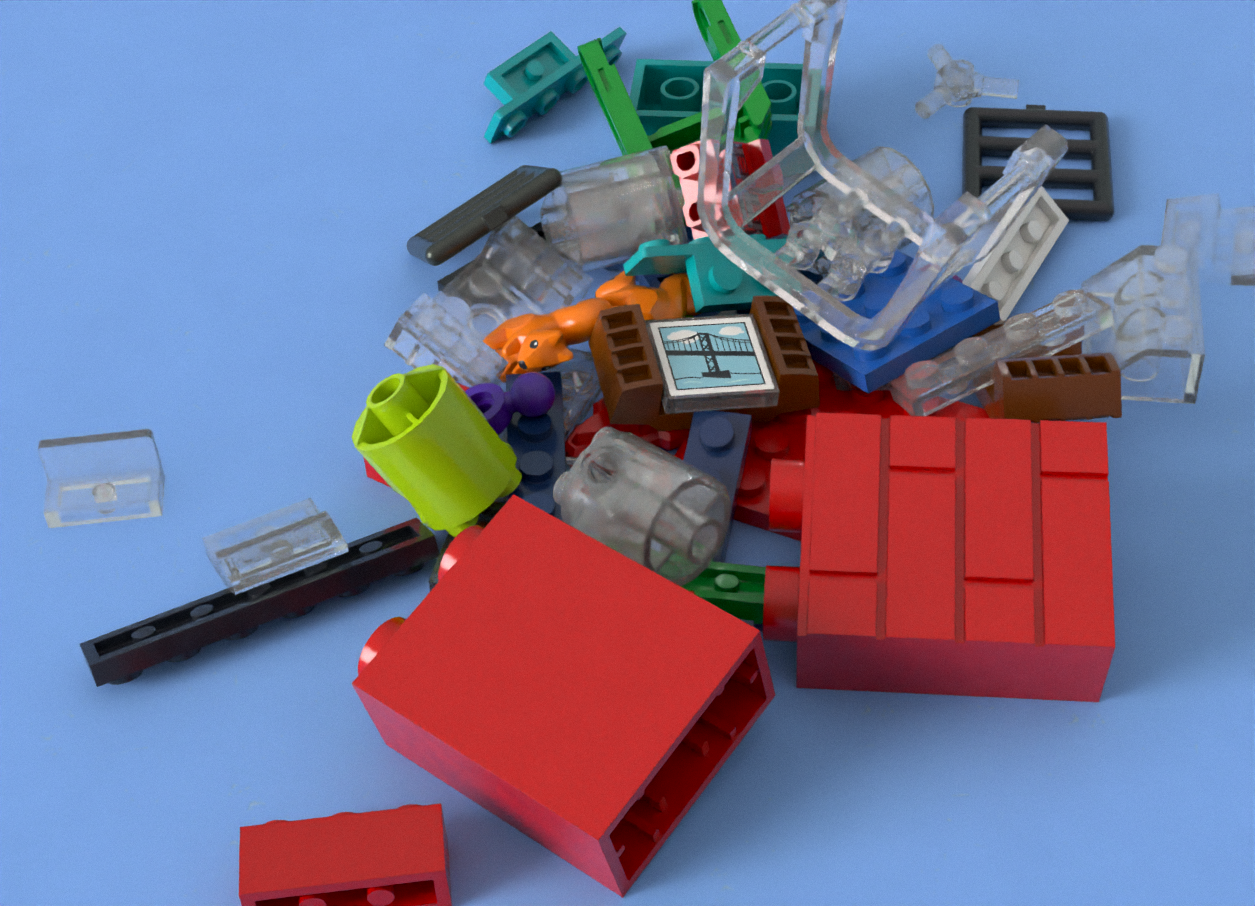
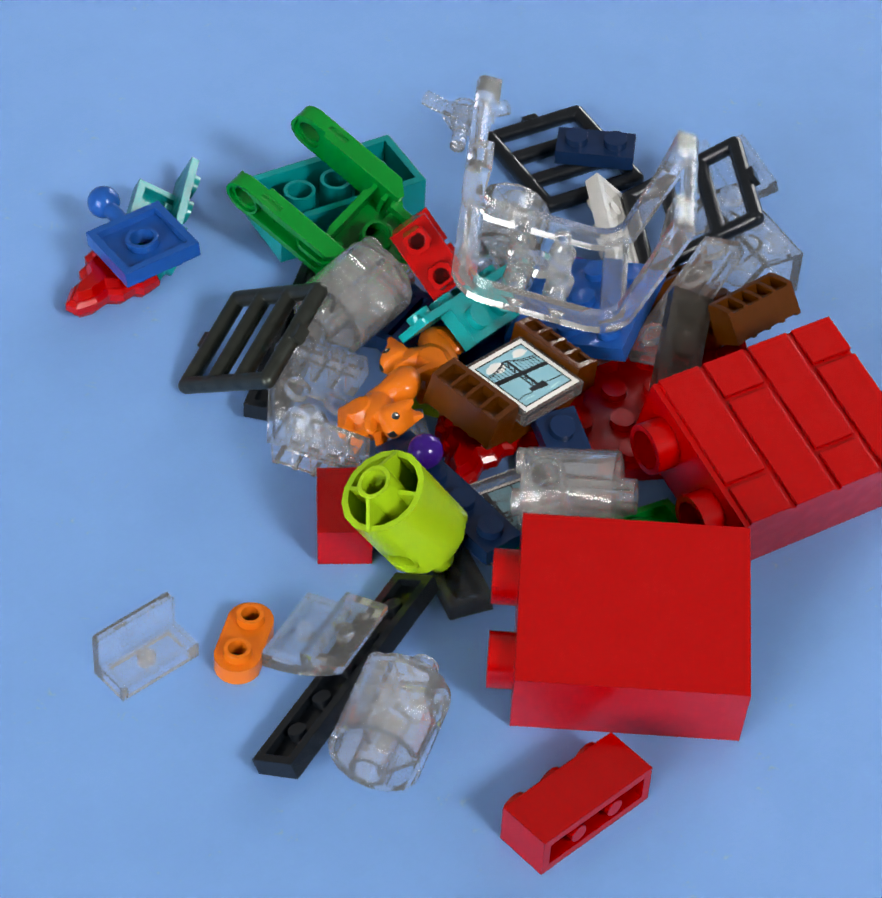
camera: 40 degrees left, 0 degrees up
none -> red rock [65,250,160,318]
none -> blue plate [86,186,201,288]
none -> orange plate [214,602,274,684]
none -> clear cylinder [328,652,451,792]
none -> dark blue plate [554,127,636,171]
none -> black bar [622,136,764,272]
none -> clear smoke plate [649,286,714,391]

